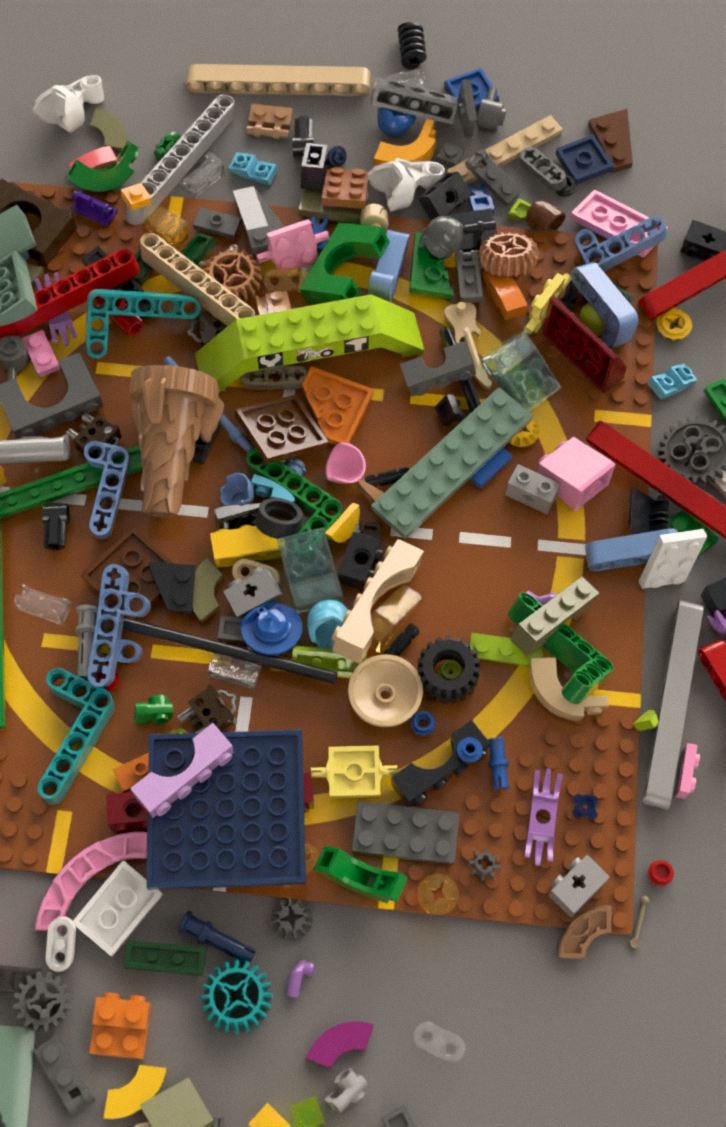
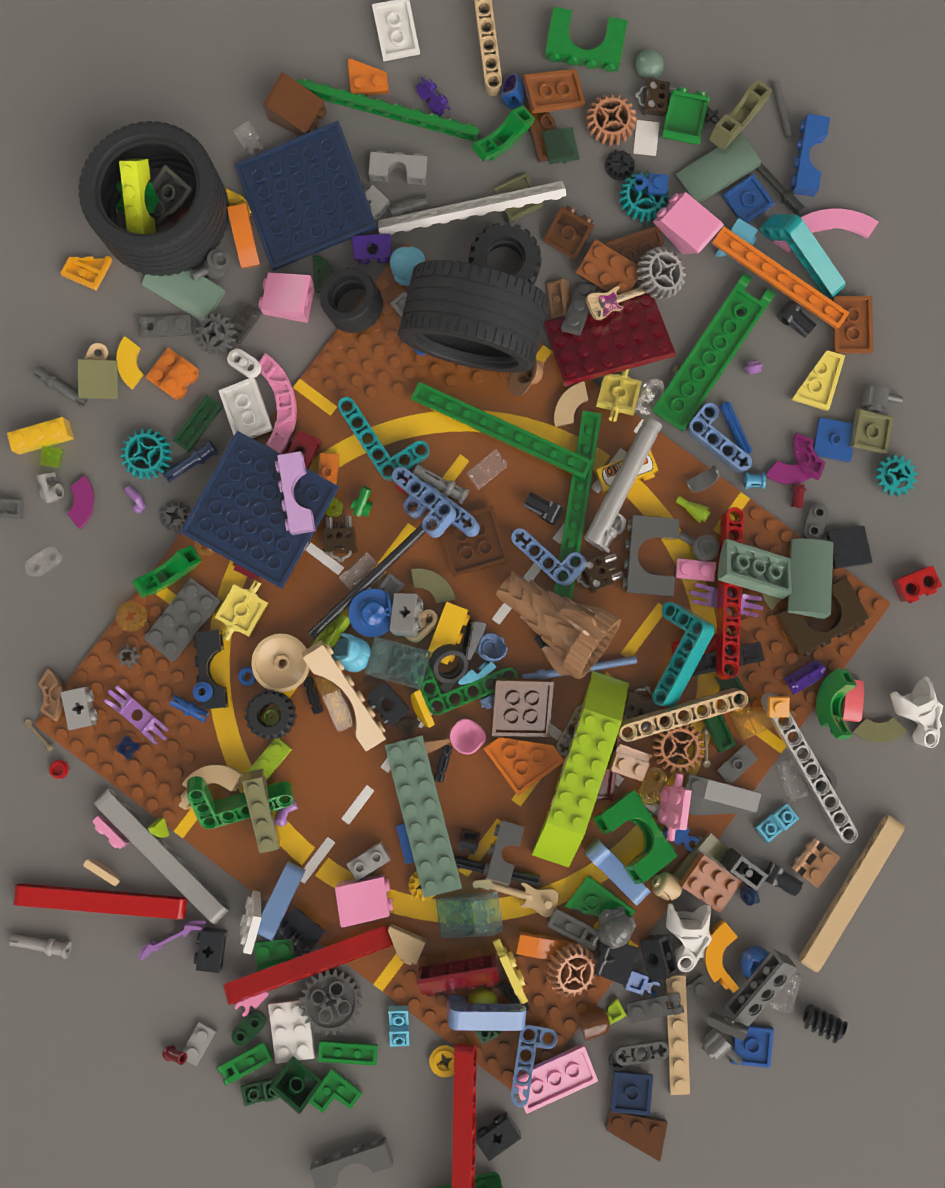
camera: 120 degrees right, 20 degrees up
black wing [149,562,196,614] -> none
green gear [154,132,182,162] -> none
none -> tan slope [388,923,426,965]

